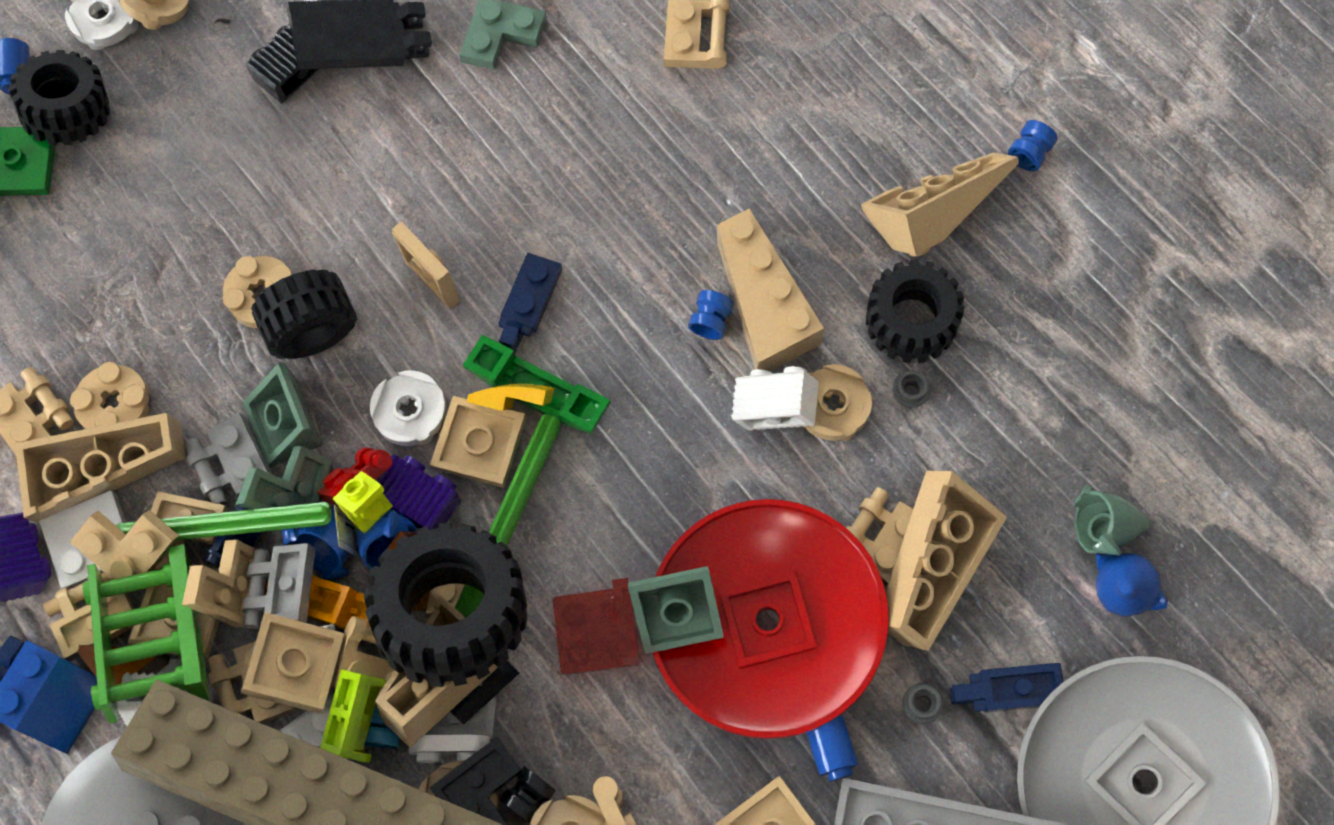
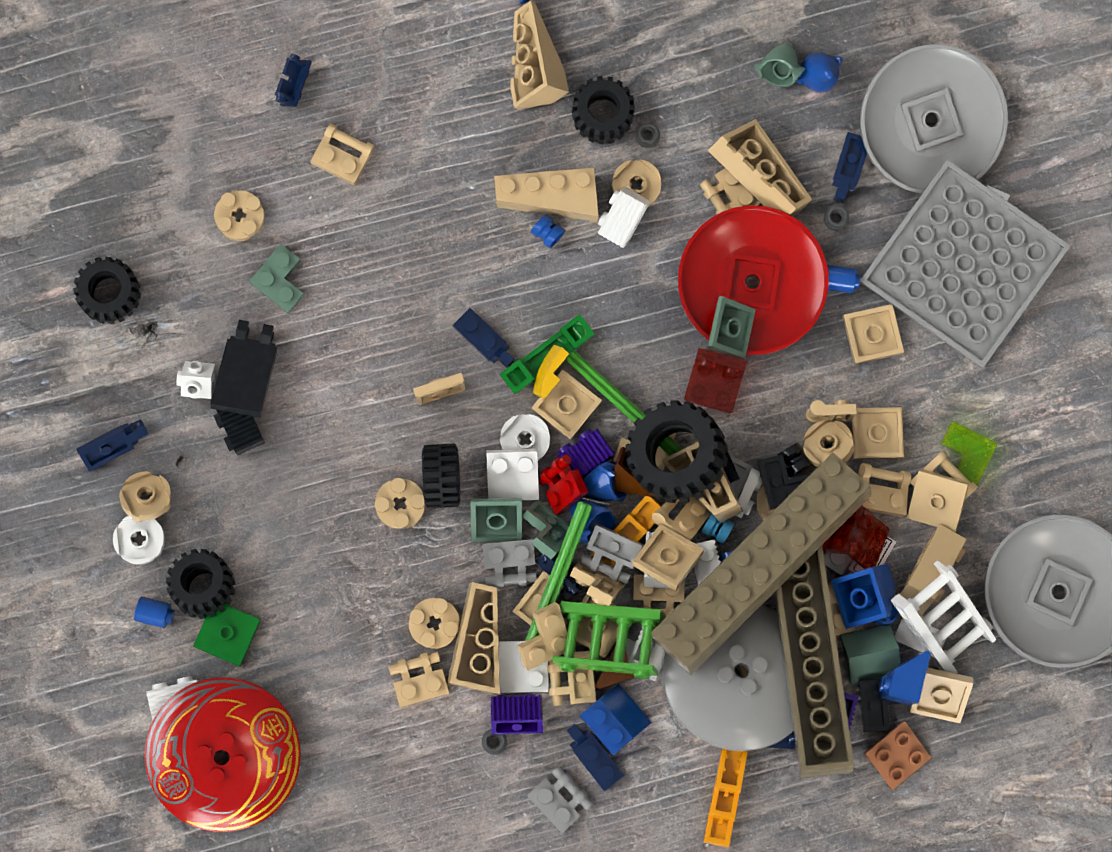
camera: 75 degrees left, 10 degrees up
lime hinge [320,669,387,763] -> none
neon yellow bracket [333,471,393,534] -> none
none -> white plate [486,448,539,501]

